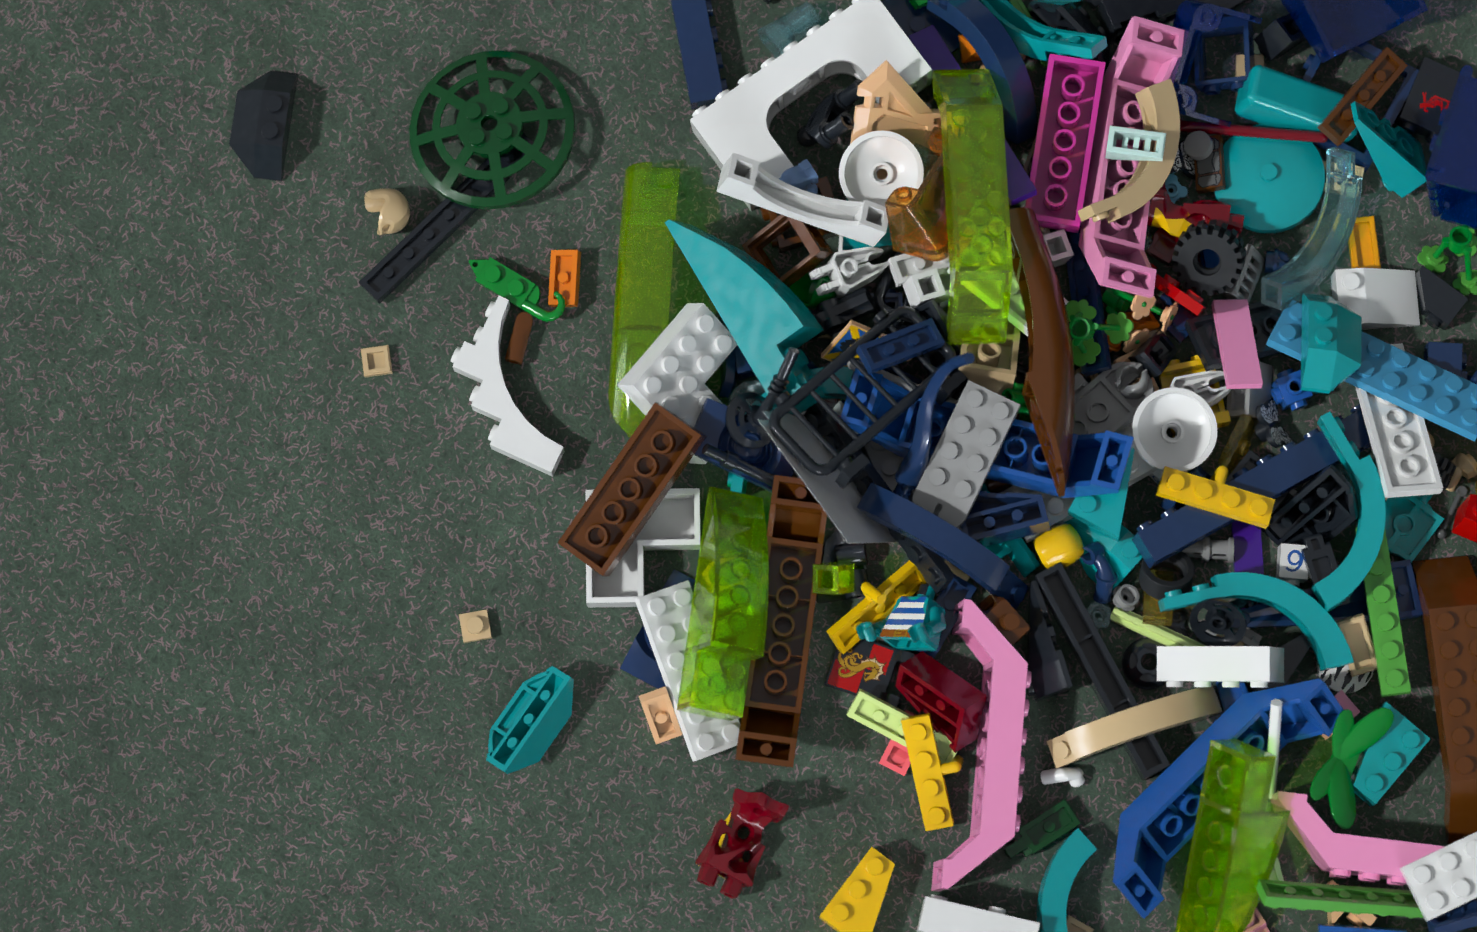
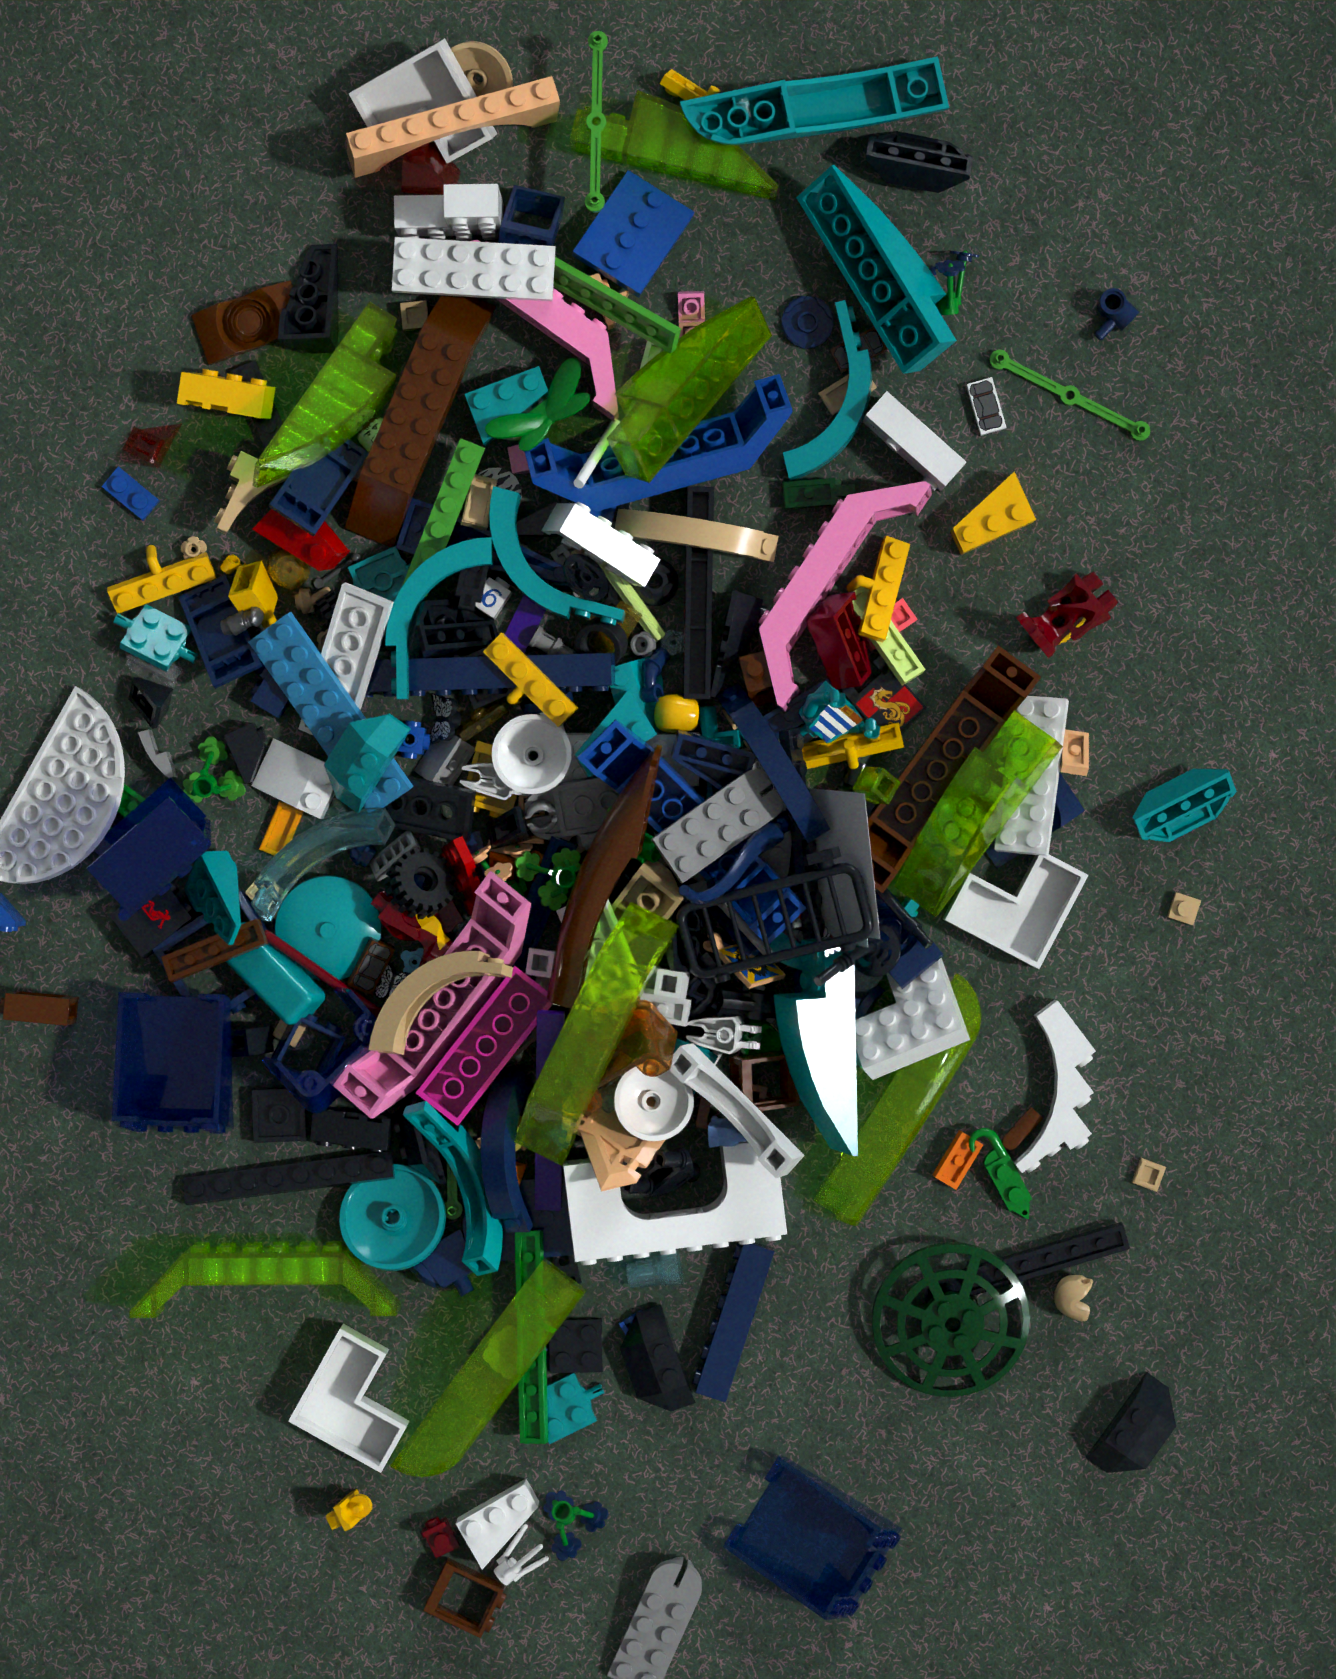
camera: 155 degrees left, 10 degrees up
reddish brown arch [558,402,707,576] -> none
dark blue plate [856,318,945,375] -> none
white arm [1041,767,1085,787] -> none
light aqua slope [1105,125,1166,161] -> none
light grey tile [1184,131,1214,160] -> none
bright pink piece [1211,299,1263,389] -> none

